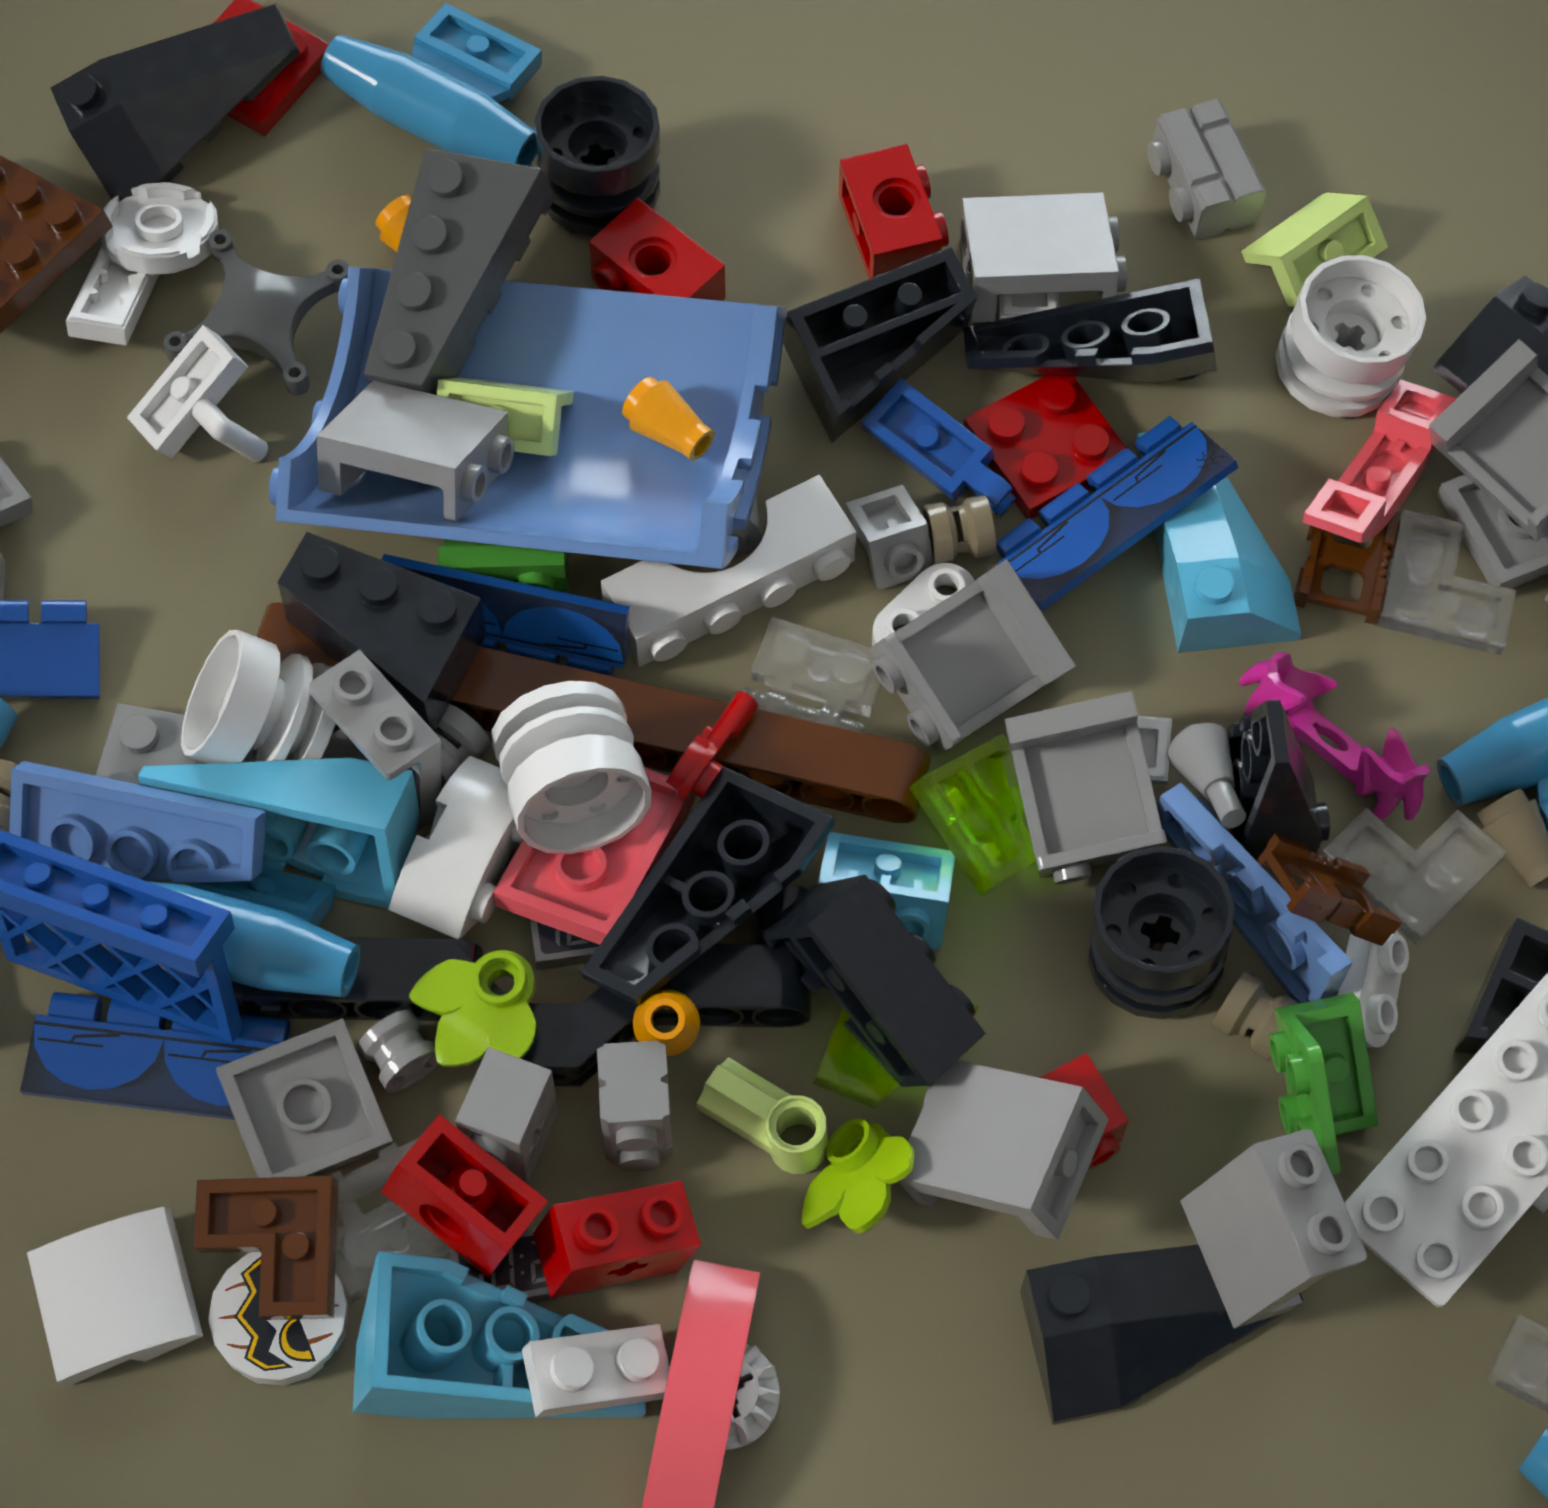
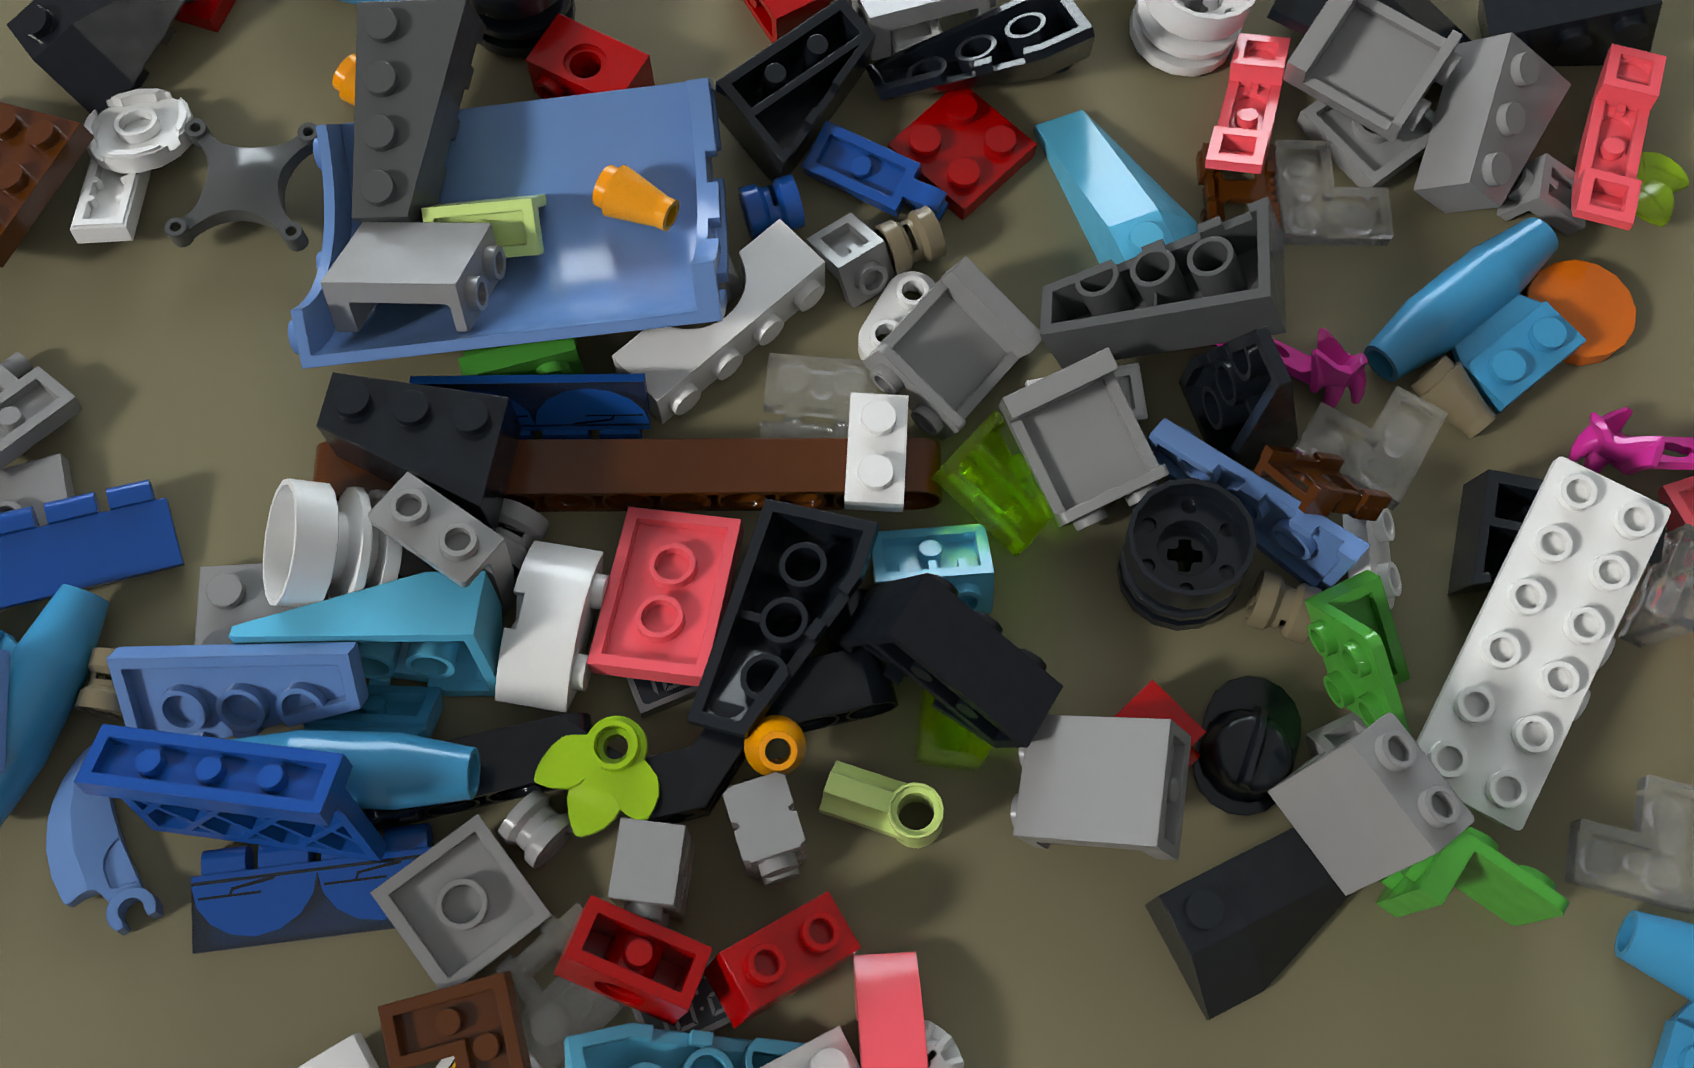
camera: 15 degrees left, 5 degrees up
white plate [127,325,268,462] -> none
white wheel [492,680,651,854] -> none
red plate [666,691,758,802] -> none
lime plate [801,1118,915,1234] -> none
blue windscreen [996,416,1239,611] -> none
light grey cone [1168,723,1246,828] -> none
none -> blue wheel [738,174,805,241]
none -> white plate [844,392,909,512]
none -> dark grey wedge [1040,196,1286,369]
none -> black piece [1193,676,1301,816]
none -> bright green bracket [1376,827,1570,926]

